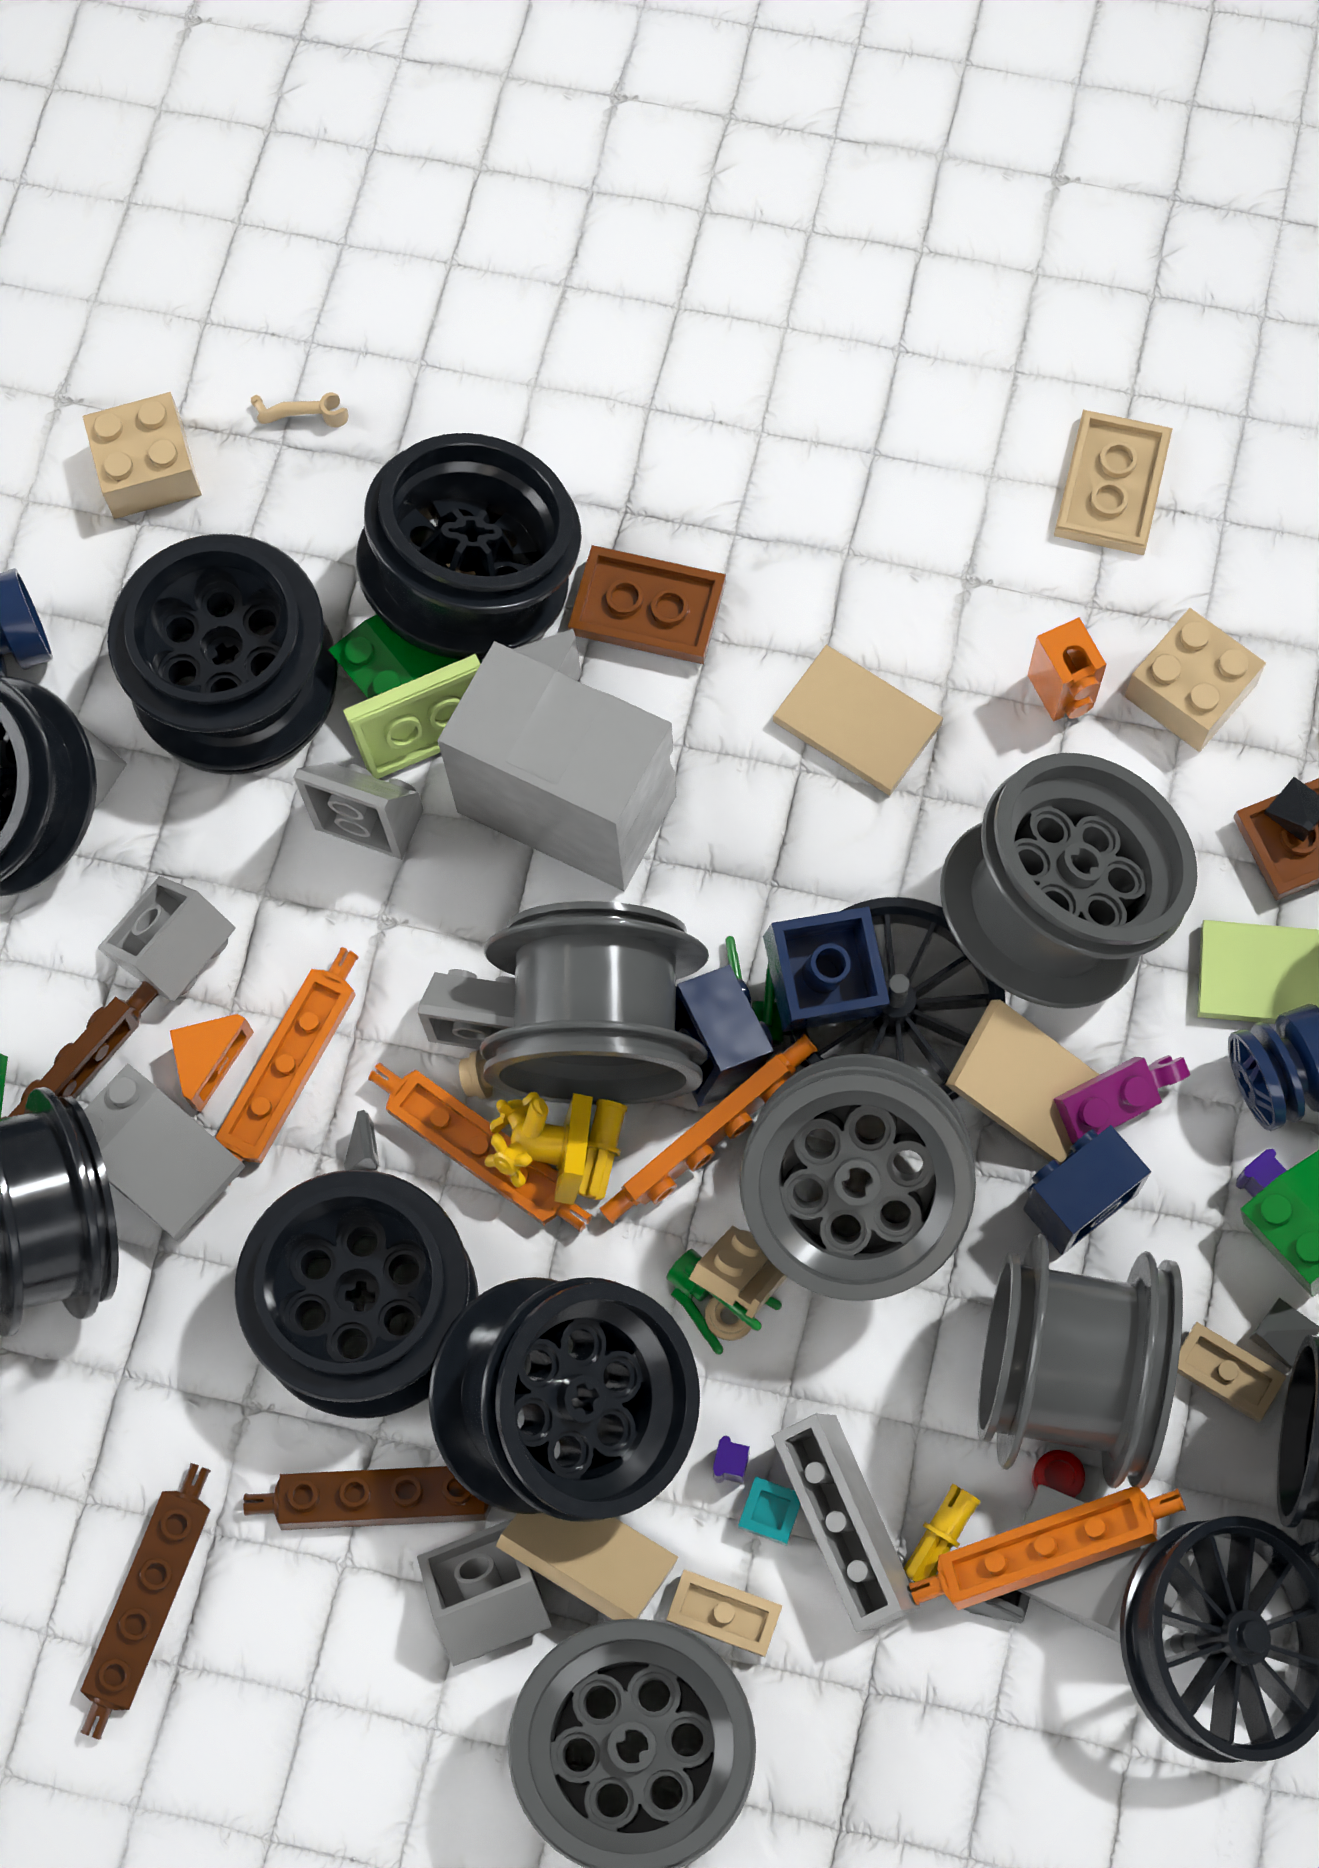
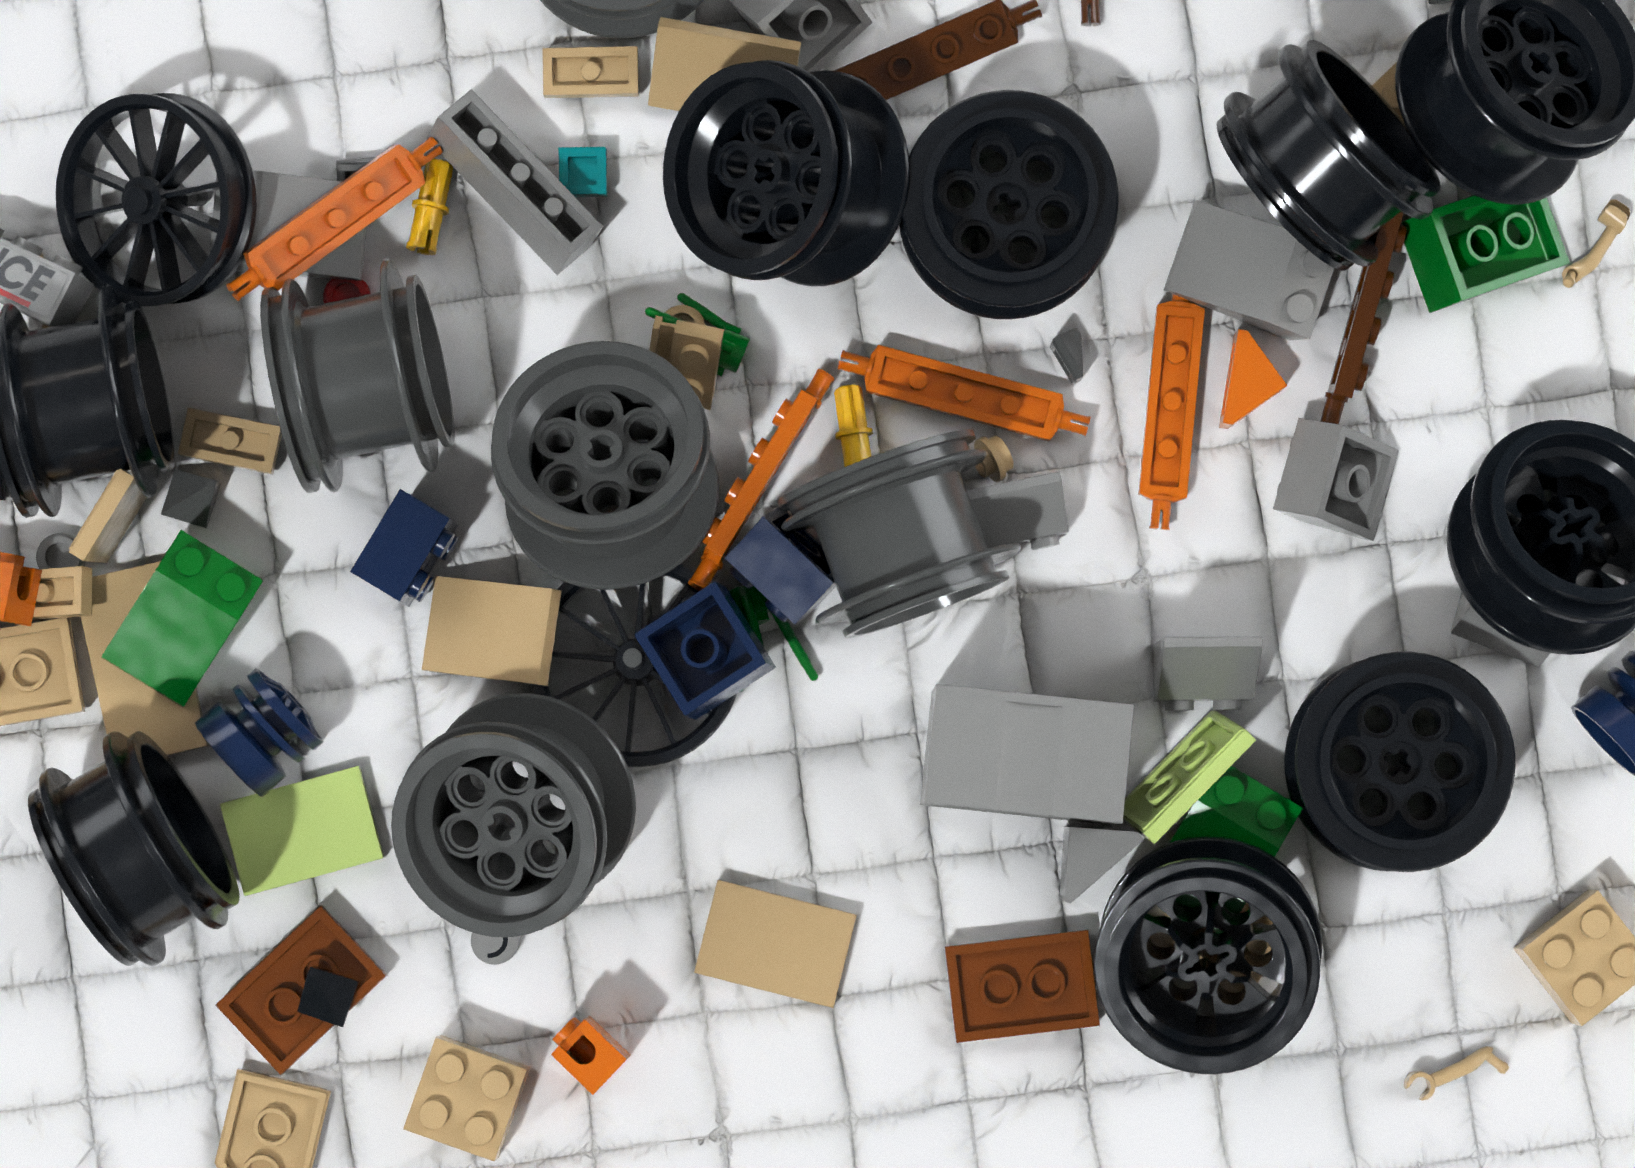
camera: 155 degrees right, 15 degrees up
yellow piece [484,1092,593,1205] -> none
dark purple piece [712,1436,750,1484] -> none
magenta plate [1054,1055,1191,1144] -> none
dark purple piece [1236,1149,1287,1197] -> none

